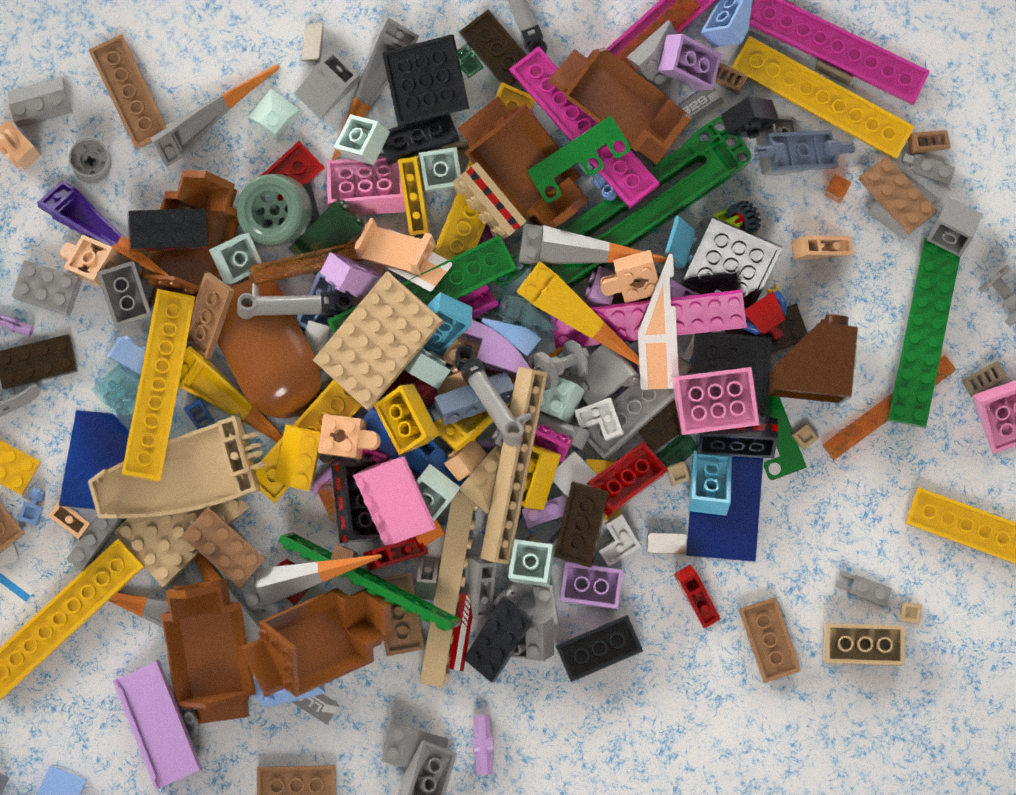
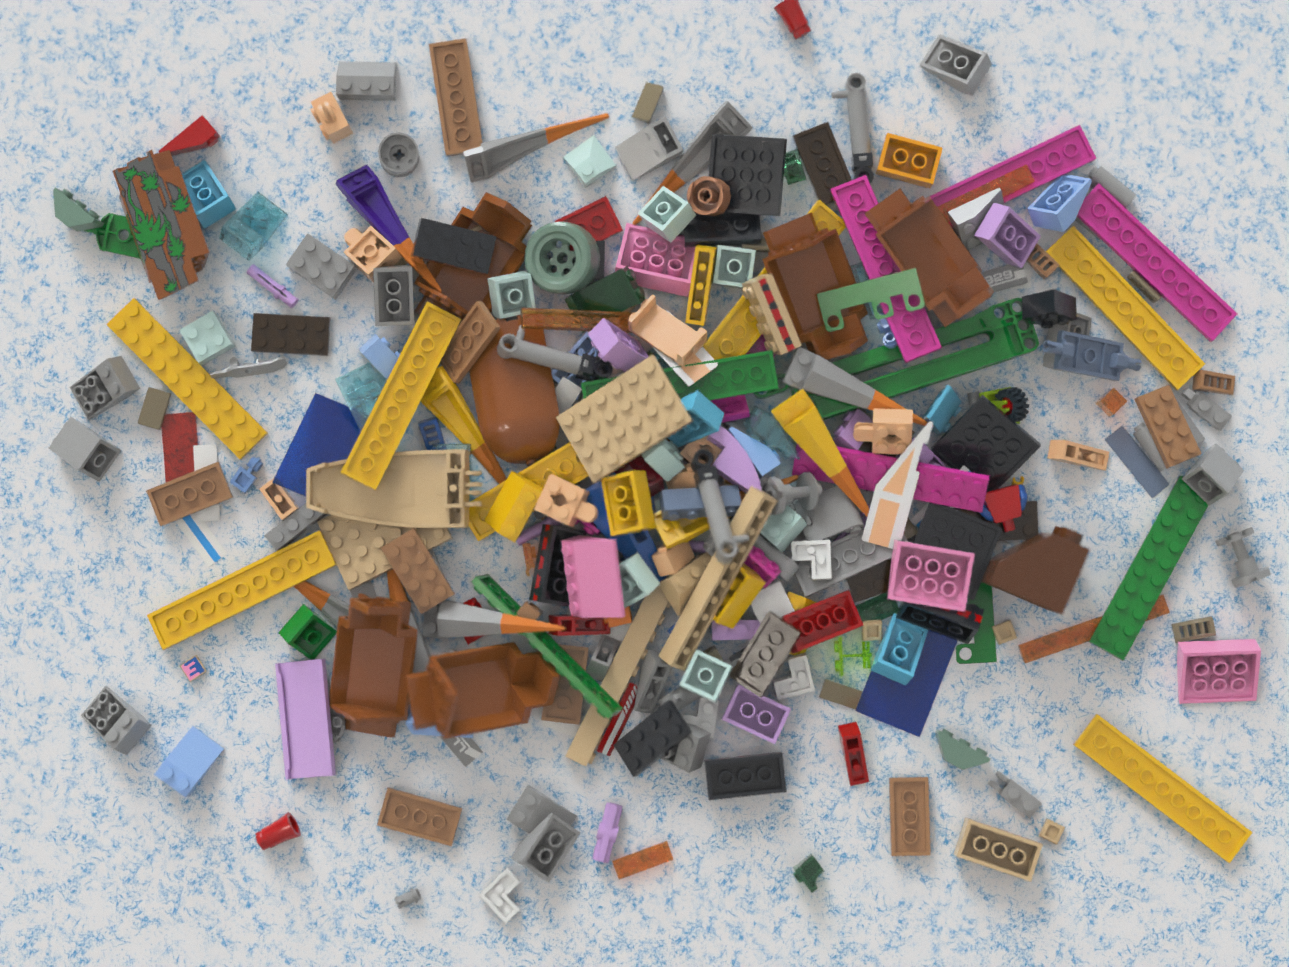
camera: 10 degrees right, 5 degrees up
none -> tile [180,655,207,682]
none -> green slope [278,604,337,660]
none -> clear orange plate [612,841,673,879]
none -> nougat brick [687,176,731,216]
none -> clear green brick [793,854,824,893]
none -> clear neon green plate [834,637,872,676]
none -> light orange brick [875,133,943,188]
none -> sand green slope [935,729,991,770]
none -> sand blue sticker [1105,426,1169,498]

